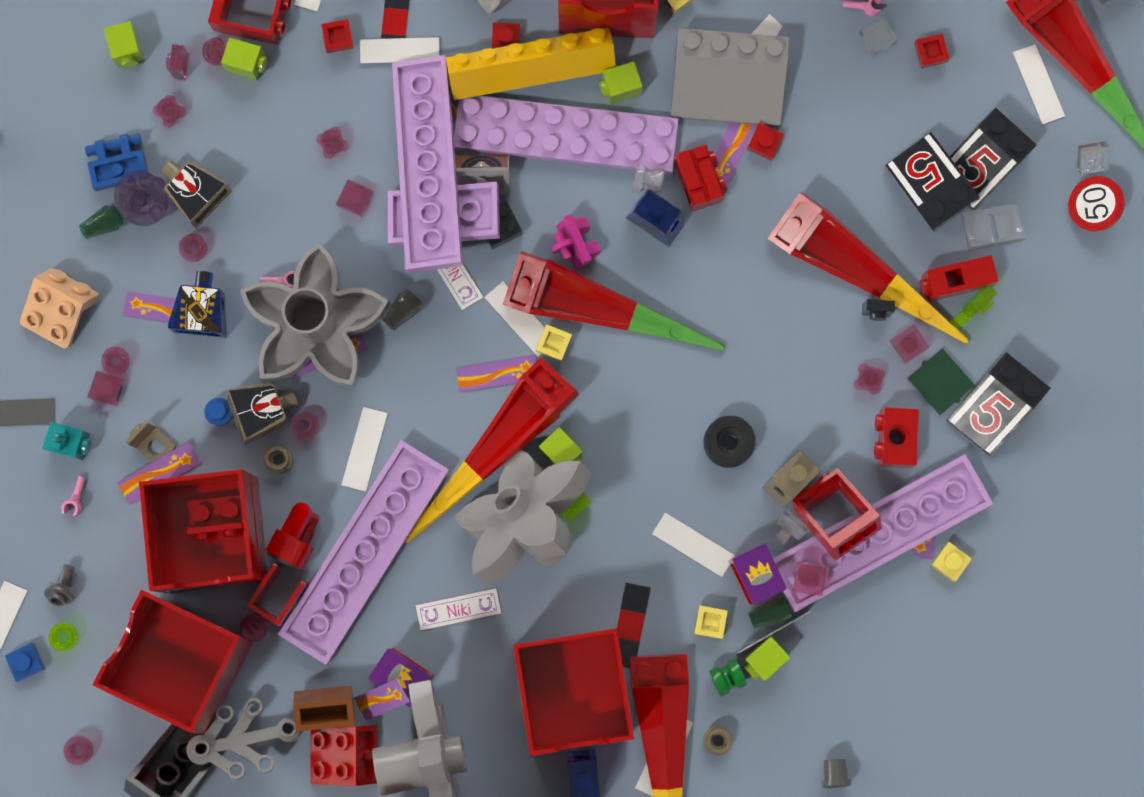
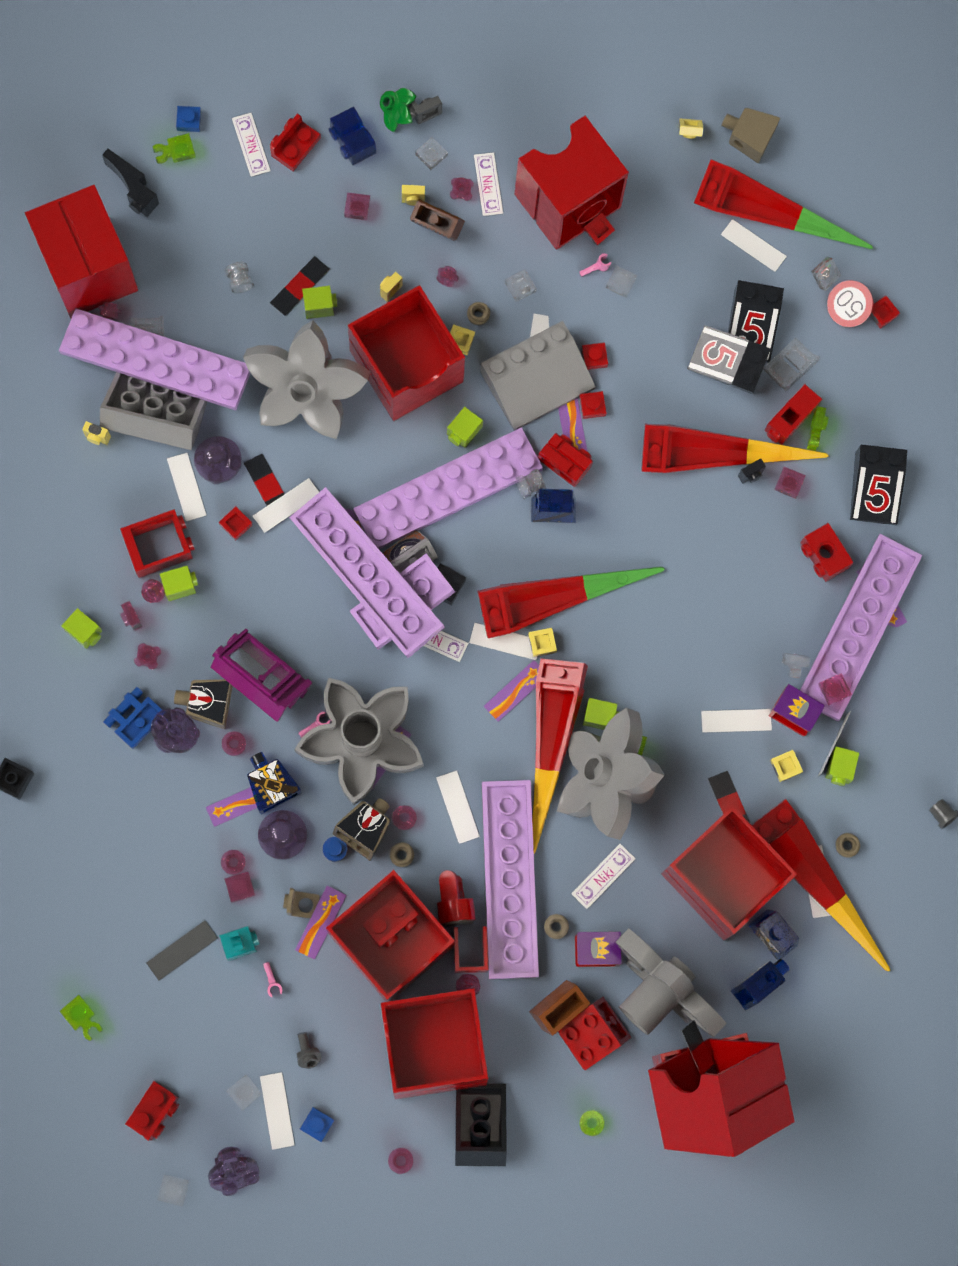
camera: 40 degrees left, 5 degrees down
light nougat bracket [20,268,99,348] -> none
clear neon green plate [48,623,78,651] -> none
clear green cone [79,204,124,239] -> none
light grey plant [187,698,300,781] -> none
clear pink plate [316,127,349,159] -> none
clear pink plate [336,180,374,217] -> none
medium lavender sticker [354,679,409,721] -> none
clear smoke cone [382,289,423,331] -> none
yellow brick [446,28,616,100] -> none
red plate [492,23,520,49] -> none
dark pink hips [551,214,601,271] -> none
black tyre [703,415,756,468] -> none
green wheel [709,659,747,697] -> none
clear green cone [748,596,793,629] -> none
dark tan torso [762,450,821,508] -> none
red window [792,468,882,561] -> none
clear pink plate [854,363,885,395] -> none
clear green piece [907,348,975,415] -> none
red plate [914,33,950,69] -> none
light yellow plate [930,542,972,582] -> none
none -> magenta door [210,628,312,722]
none -> clear purple plate [258,810,307,860]
none -> dark tan plate [544,914,569,939]
none -> red plate [581,342,608,370]
none -> red plate [870,296,900,329]

